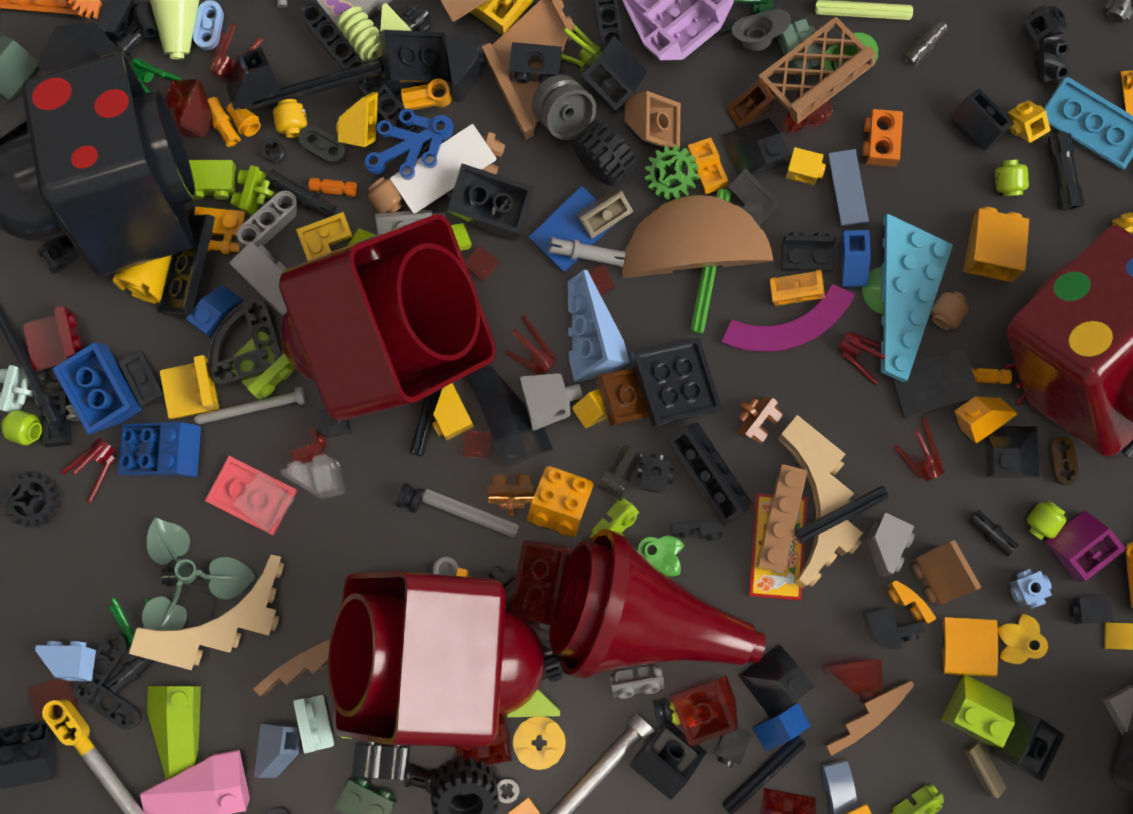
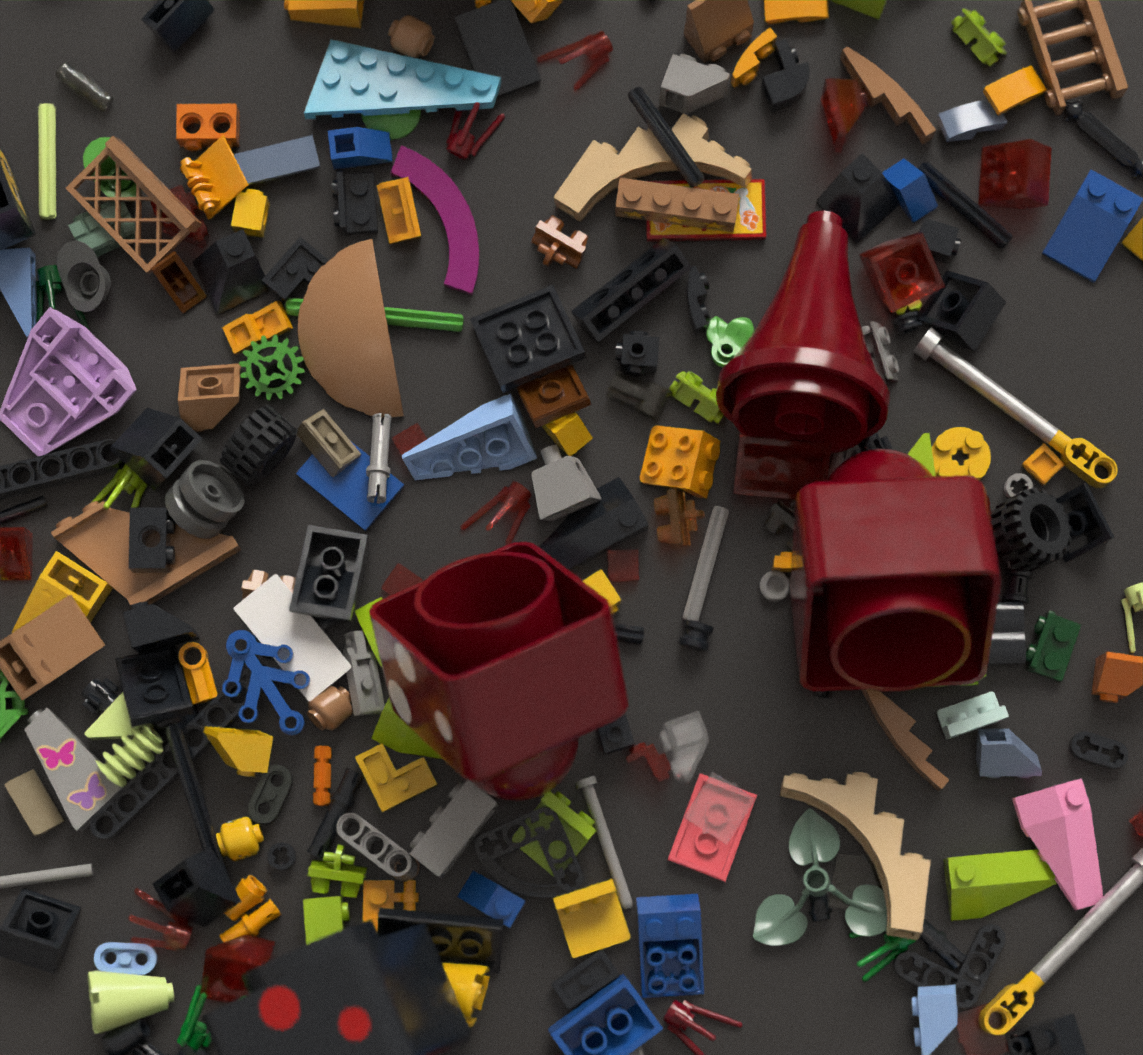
camera: 100 degrees left, 0 degrees up
none -> light orange hinge [180,136,249,220]

